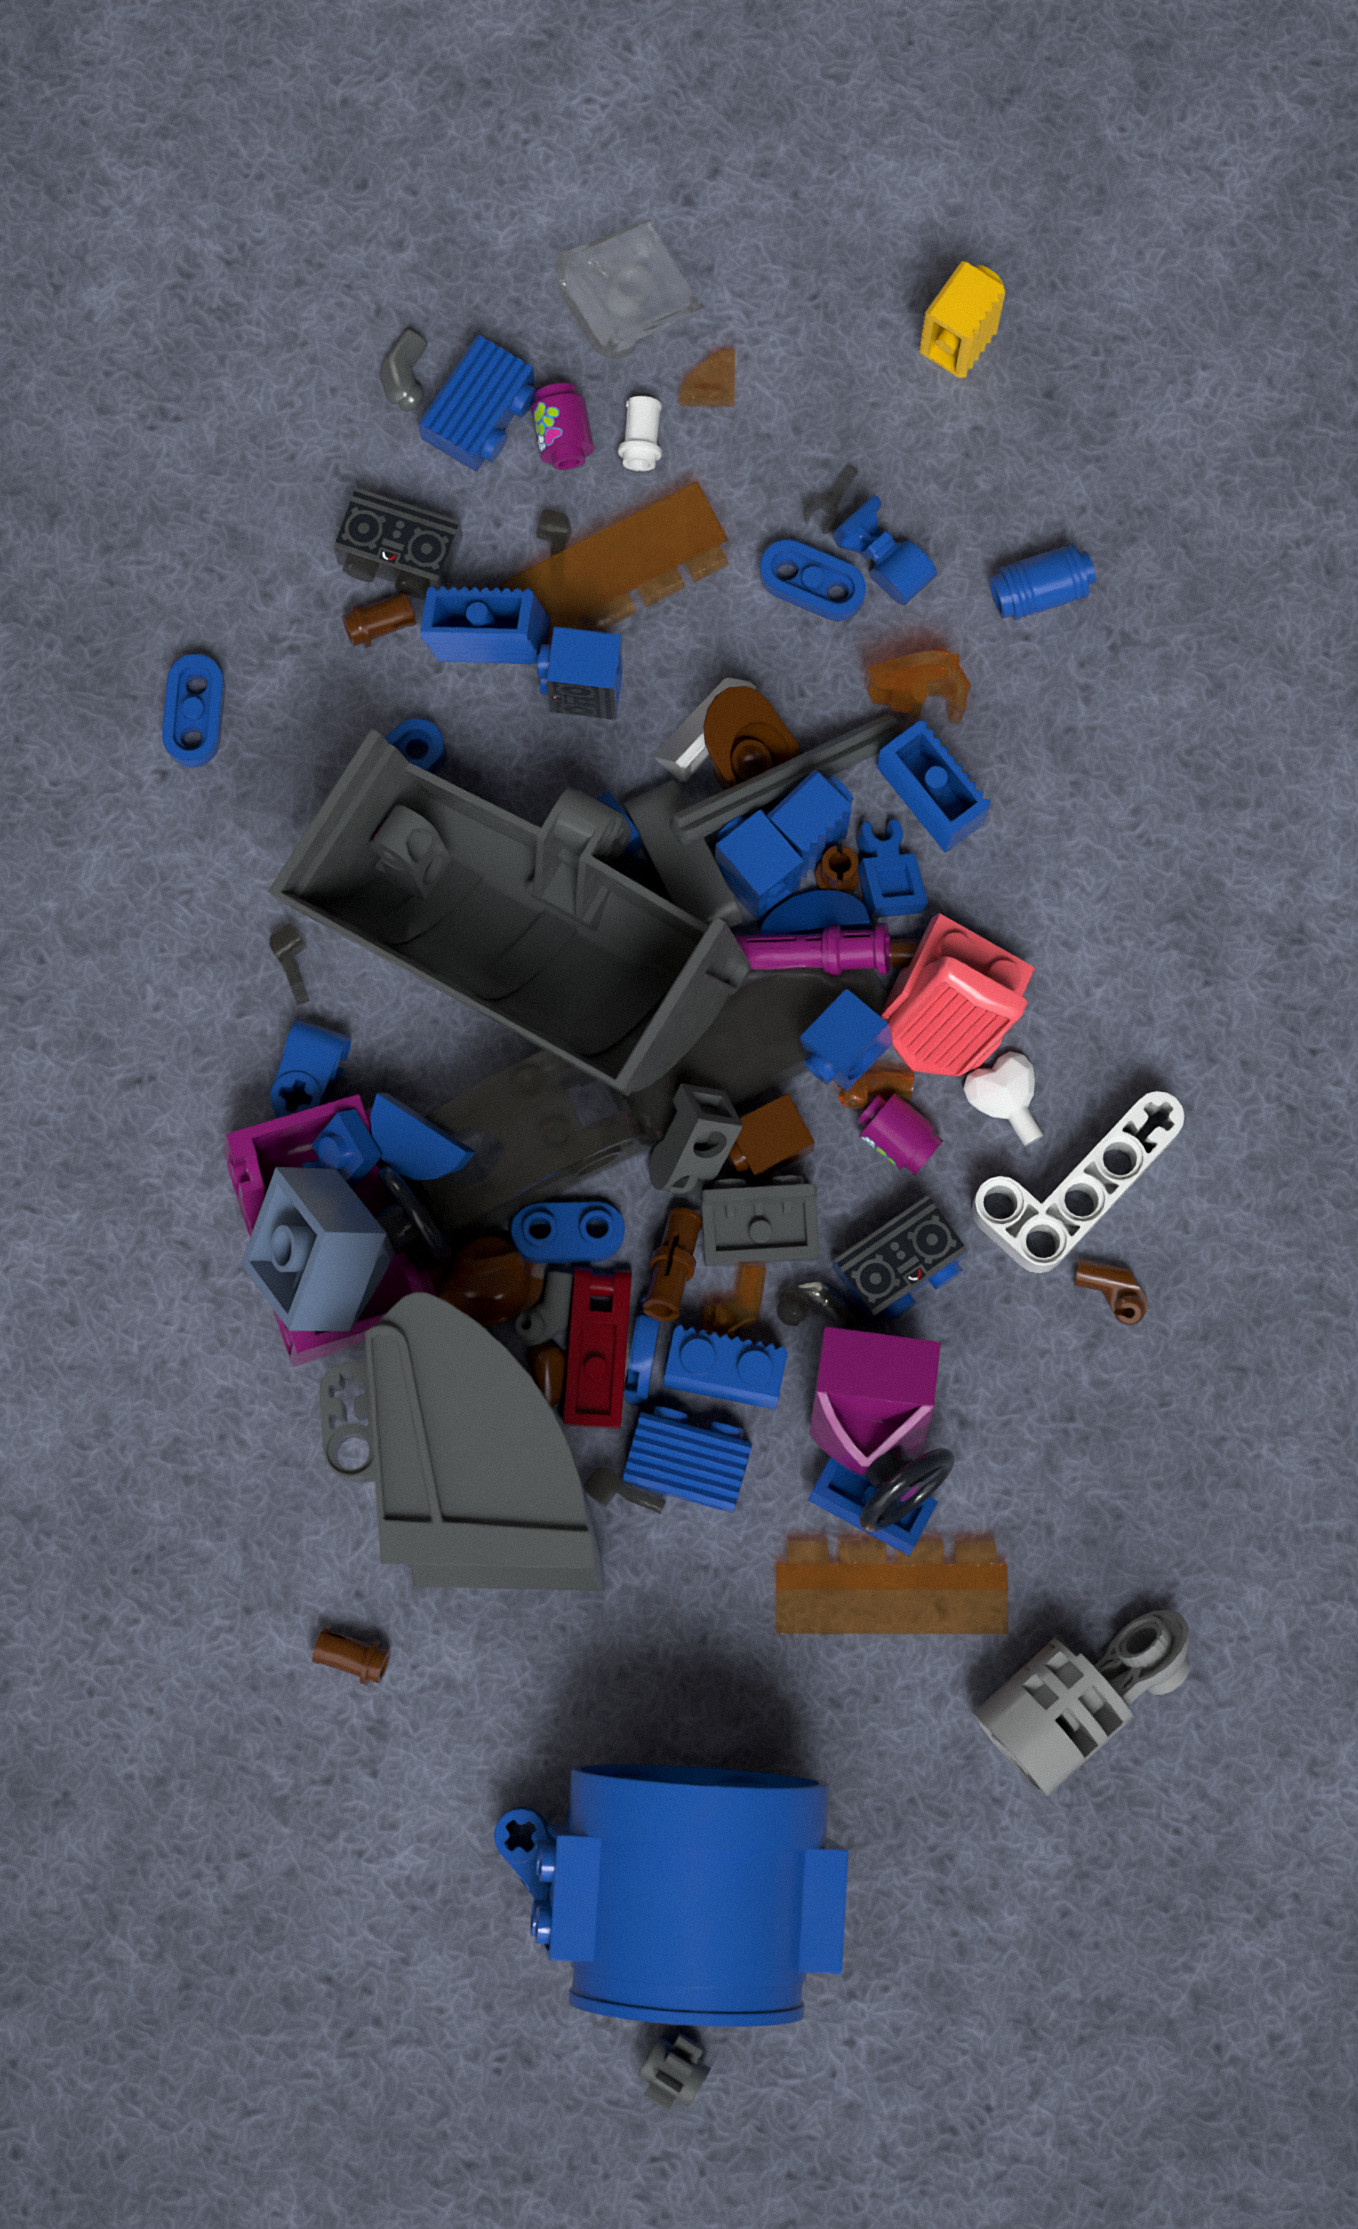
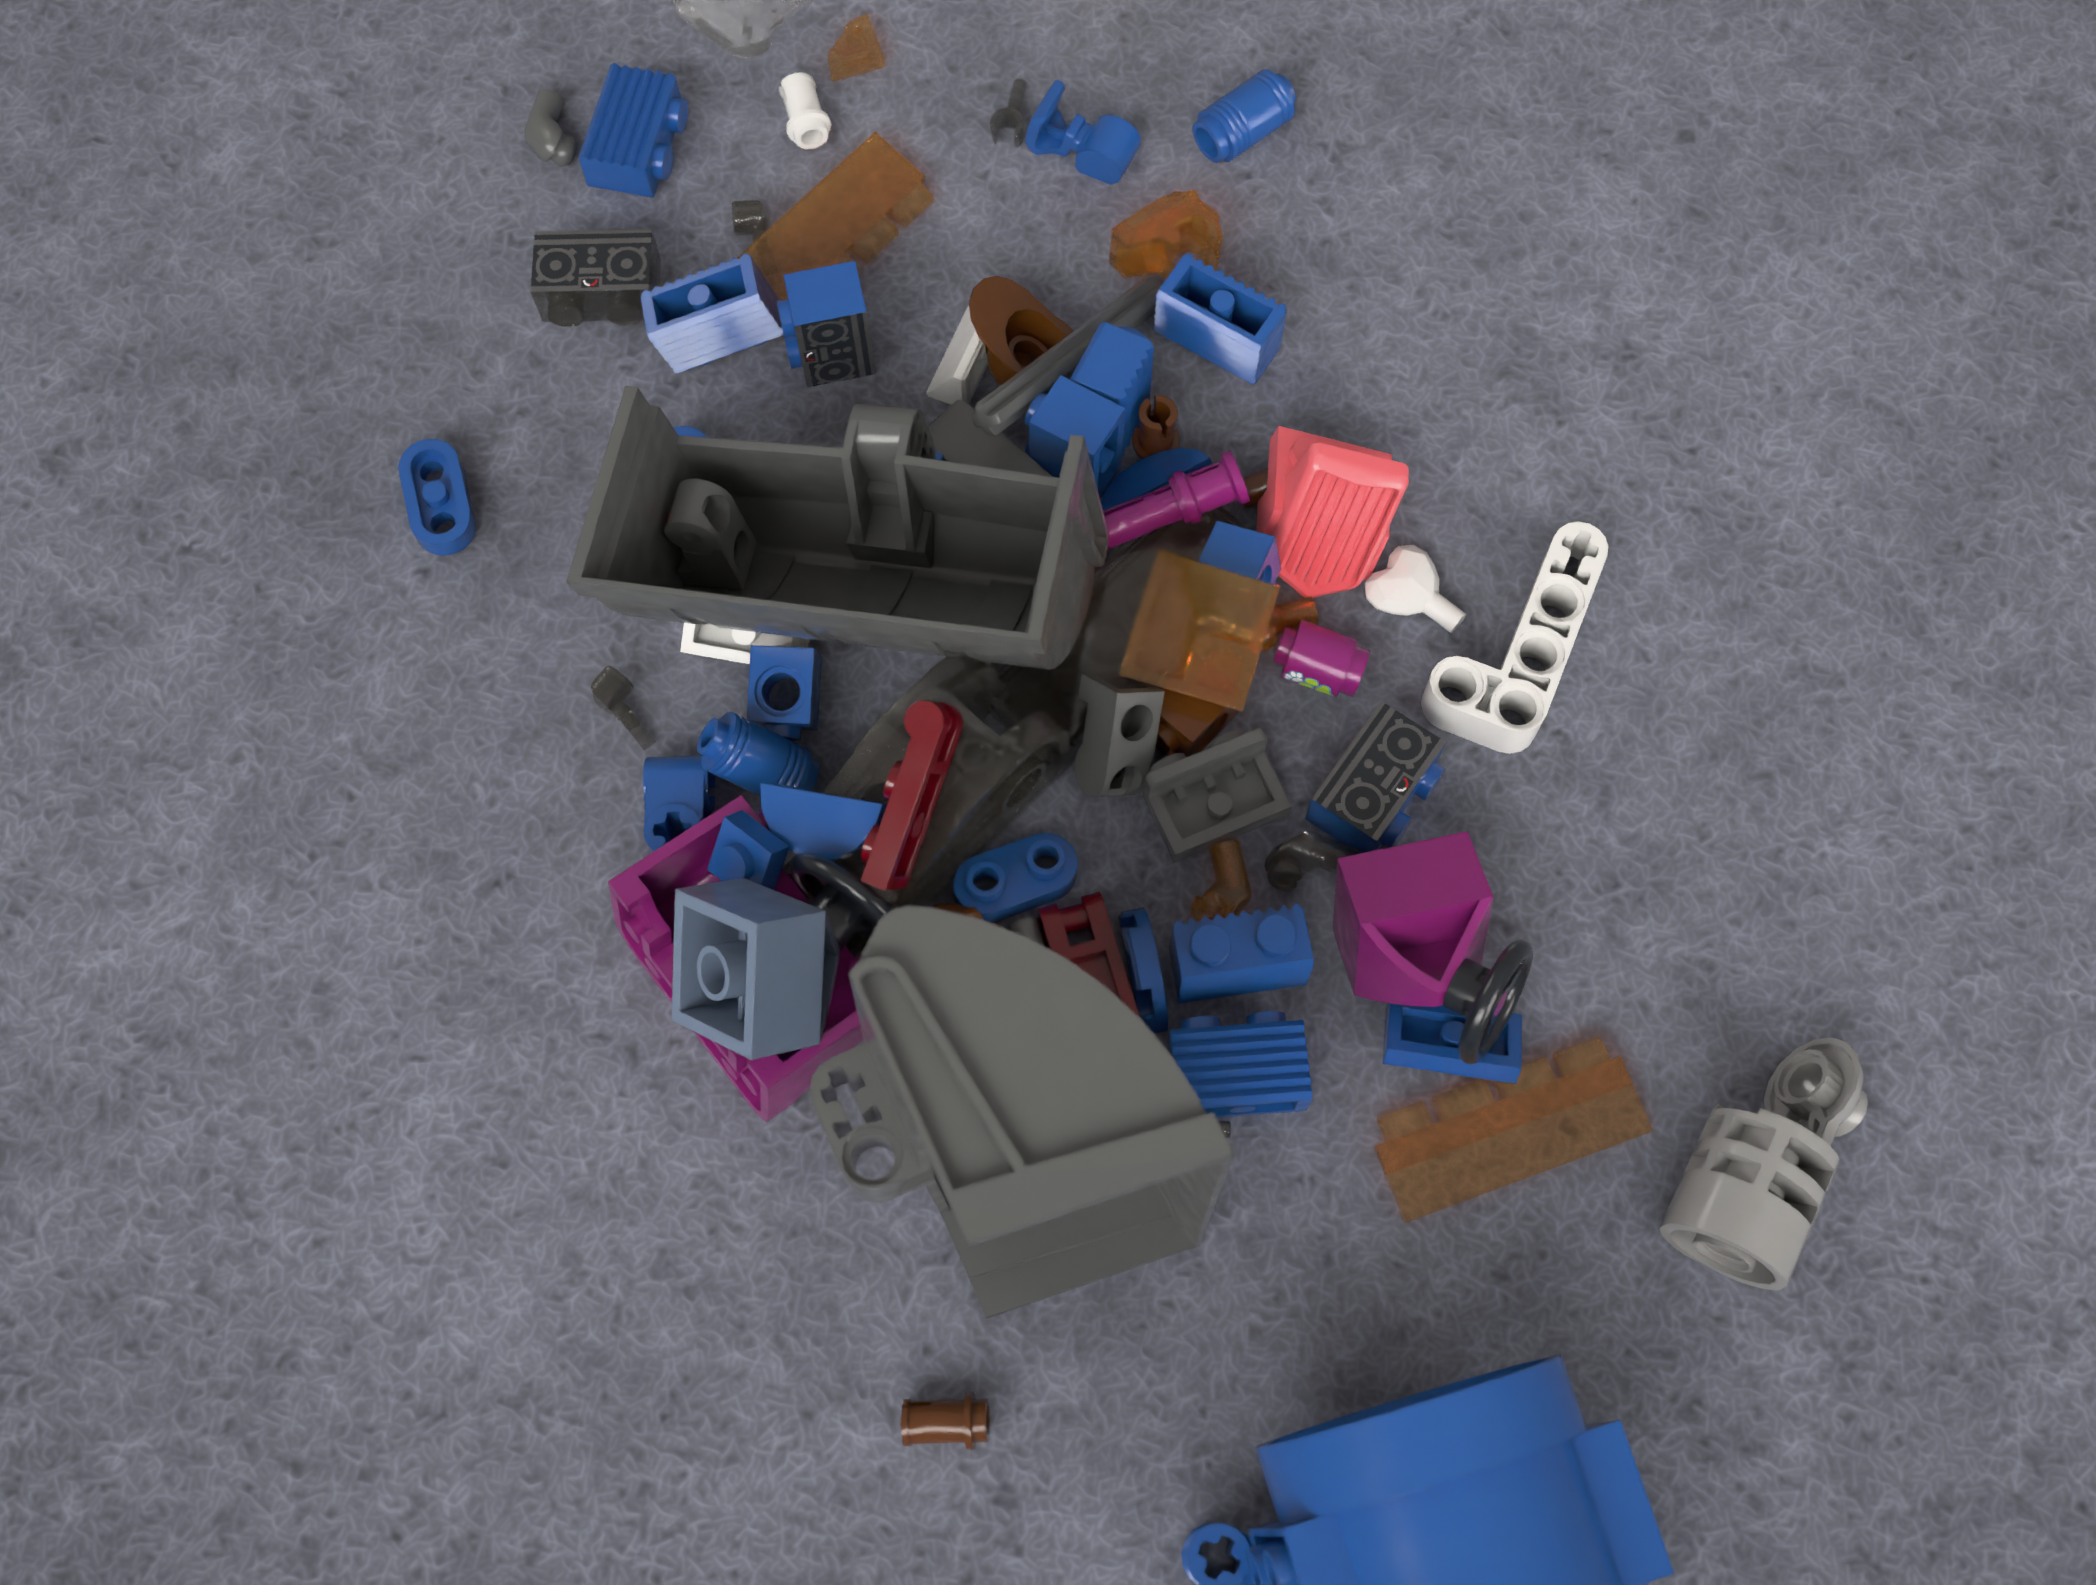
camera: 20 degrees left, 10 degrees down
reddish brown pin [342,591,416,648] -> none
magenta brick [531,383,594,470] -> none
reddish brown pin [643,1208,703,1322] -> none
blue plate [760,540,866,621] -> none
blue plate [856,819,928,919] -> none
reddish brown arm [1073,1258,1148,1325] -> none
none -> blue head [697,712,819,796]
none -> blue brick [746,645,822,741]
none -> dark red plate [861,700,963,891]
none -> clear orange plate [1119,548,1281,712]

